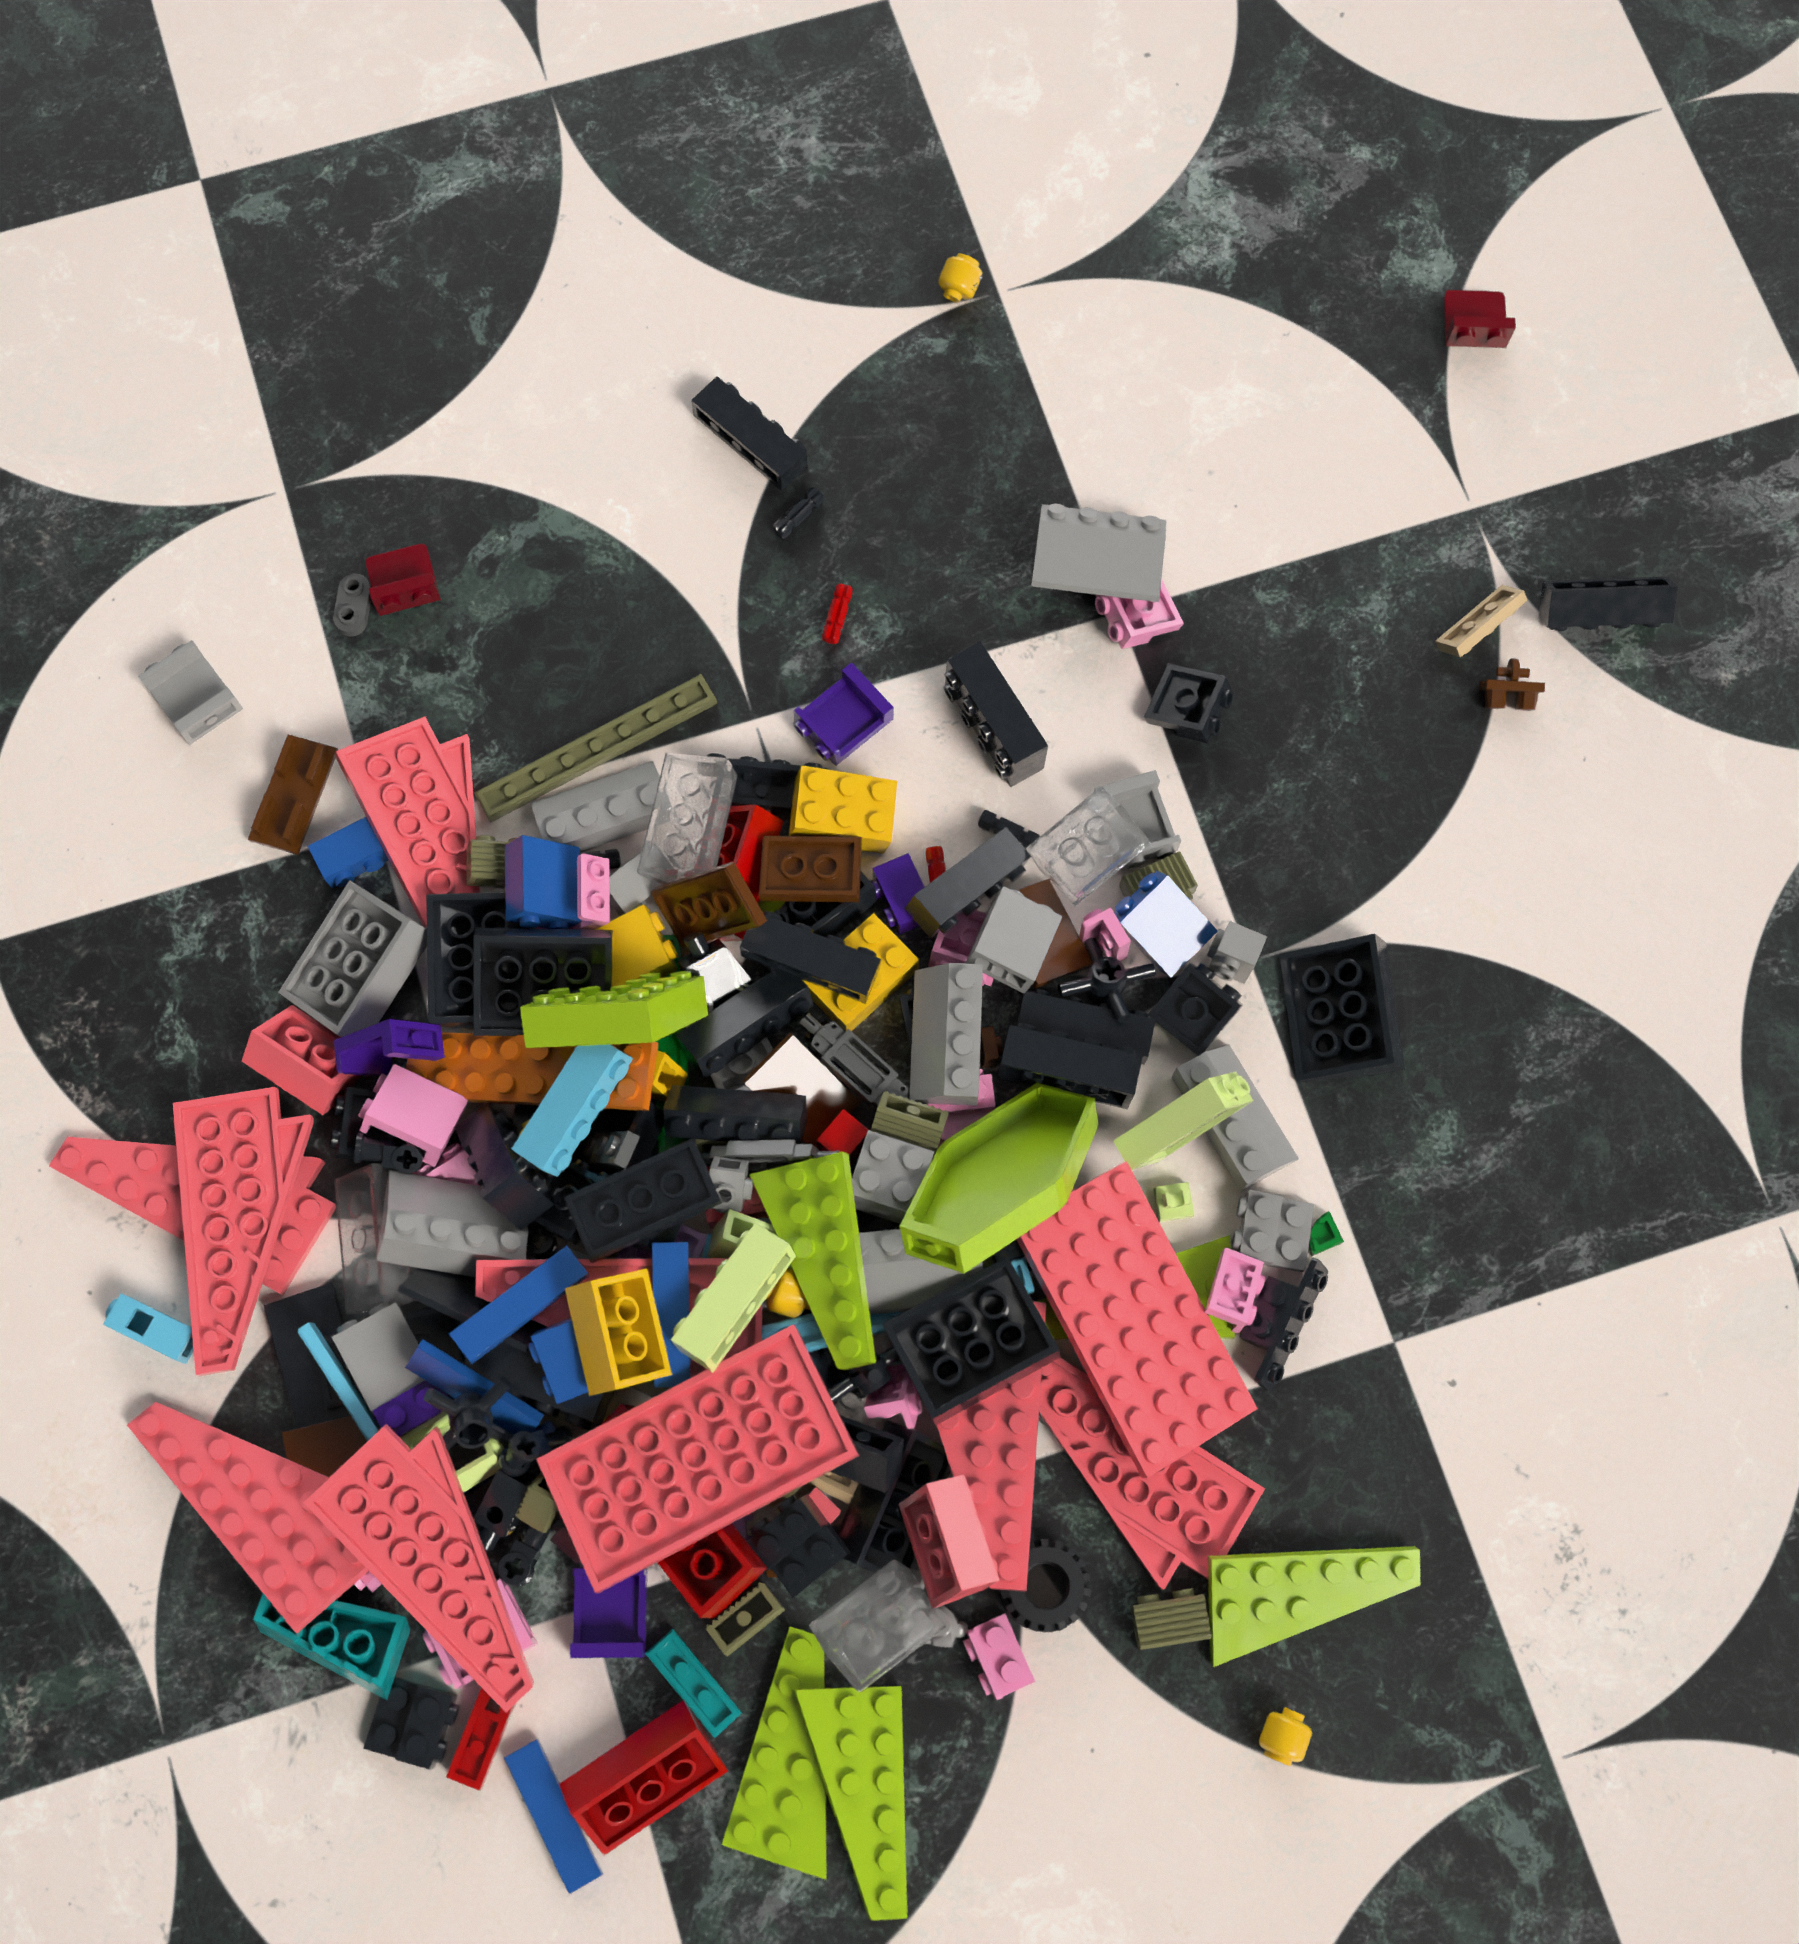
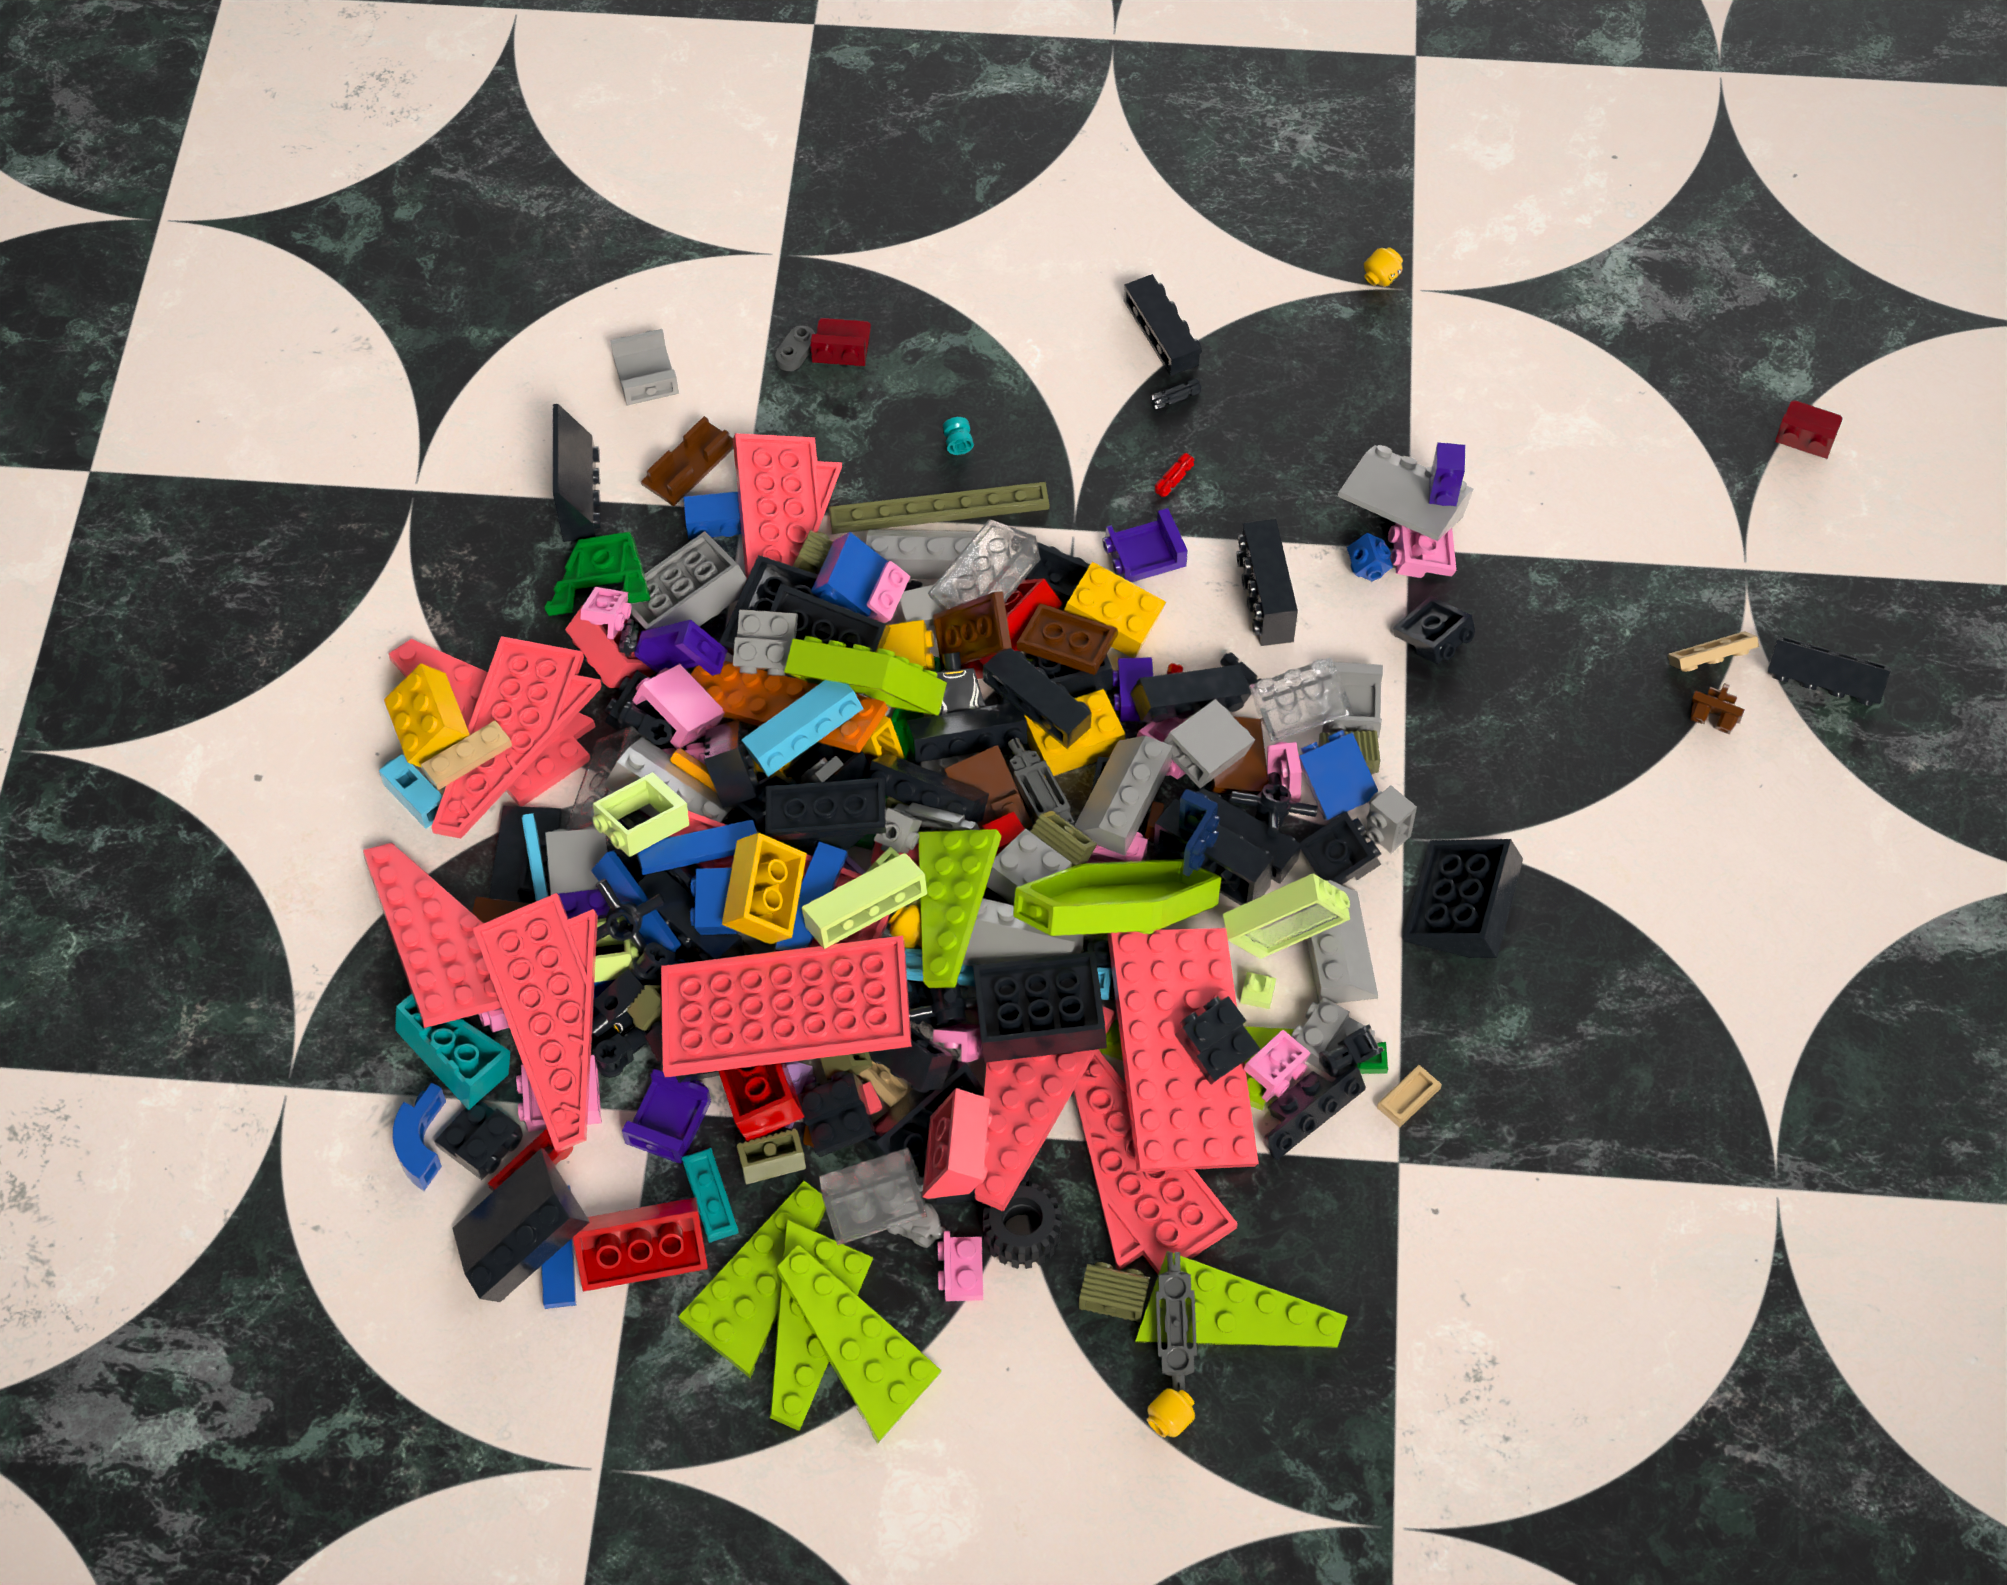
camera: 25 degrees right, 15 degrees down
none -> yellow brick [384,663,470,768]
none -> blue arch [393,1083,446,1191]
none -> tan plate [421,720,512,790]
none -> black slope [452,1148,590,1302]
none -> green wing [545,532,651,616]
none -> black slope [553,404,601,542]
none -> bright pink bracket [580,587,632,640]
none -> yellowish green window [593,772,689,857]
none -> black axle [619,619,640,657]
none -> light orange tile [670,748,717,793]
none -> light grey plate [733,610,798,676]
none -> lime wing [776,1244,942,1444]
none -> teal wheel [943,417,974,455]
none -> reddish brown plate [990,793,1029,823]
none -> dark grey piece [1156,1252,1197,1392]
none -> black plate [1175,996,1261,1085]
none -> dark blue bracket [1179,789,1220,877]
none -> black connector [1319,1024,1384,1077]
none -> blue brick [1346,533,1393,582]
none -> tan tile [1377,1065,1442,1128]
none -> dark purple brick [1429,442,1465,507]

